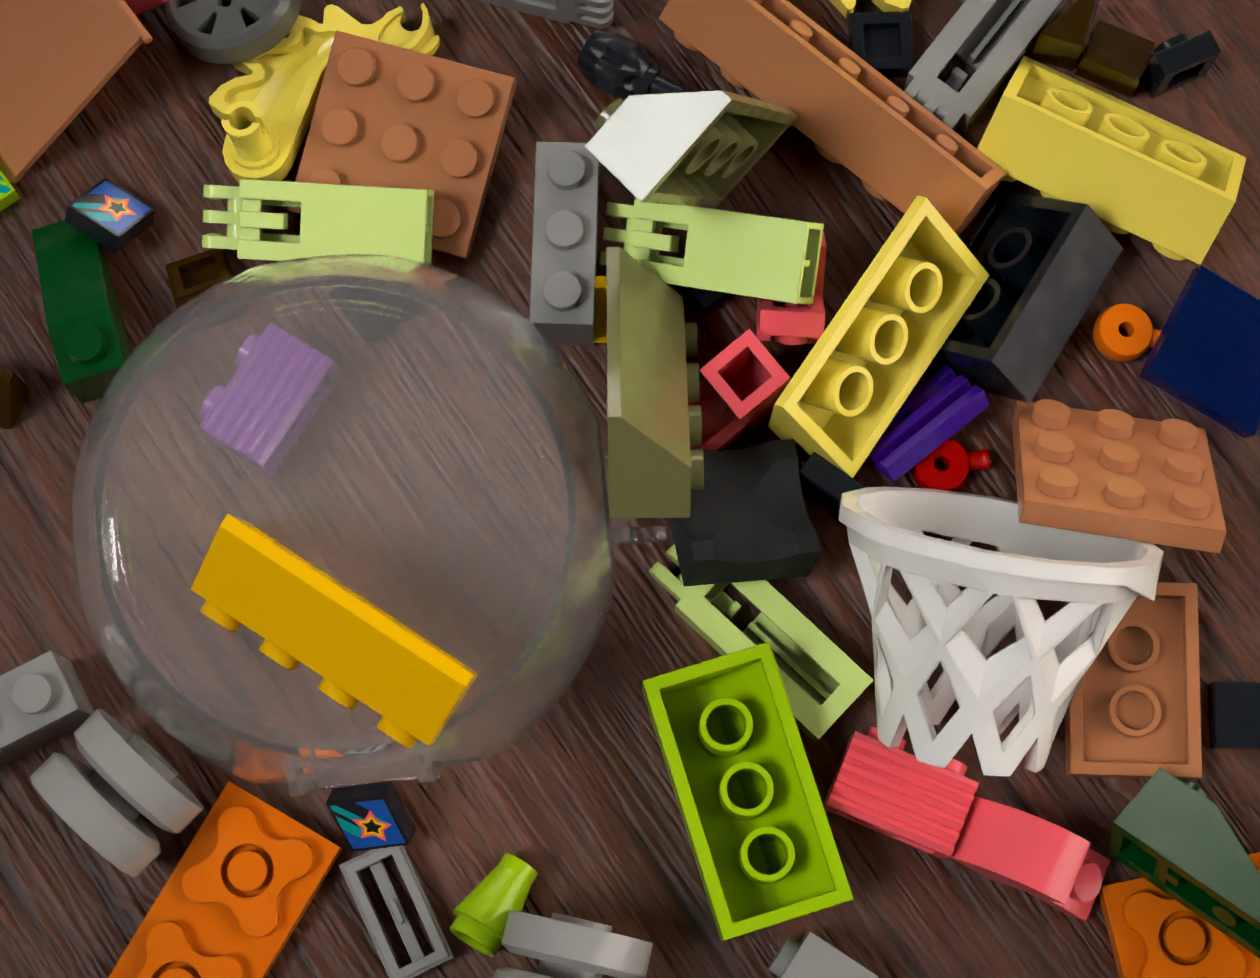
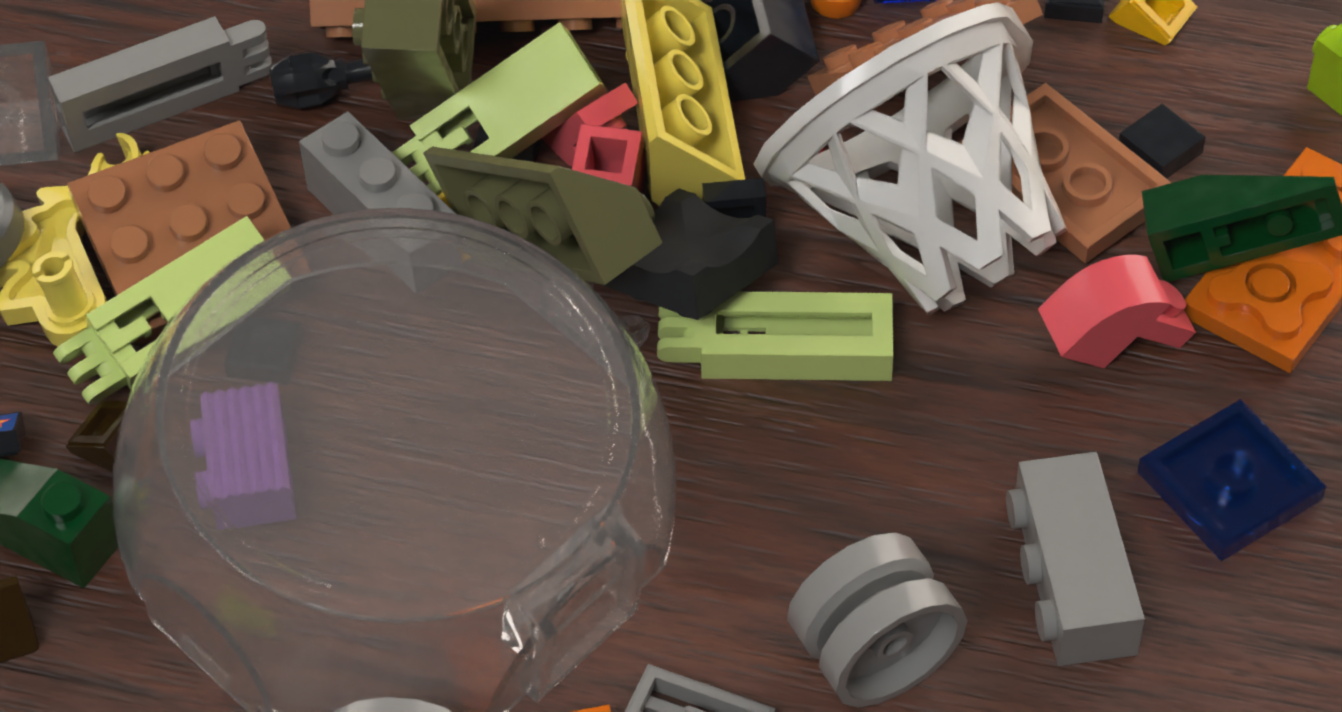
camera: 40 degrees left, 25 degrees down
yellow slope [190,514,479,749] -> none
tile [326,780,416,852] -> none
lime cone [449,853,538,957] -> none
lime slope [642,642,854,941] -> none
coral brick [823,727,979,859] -> none
dark purple tile [865,364,990,483] -> none

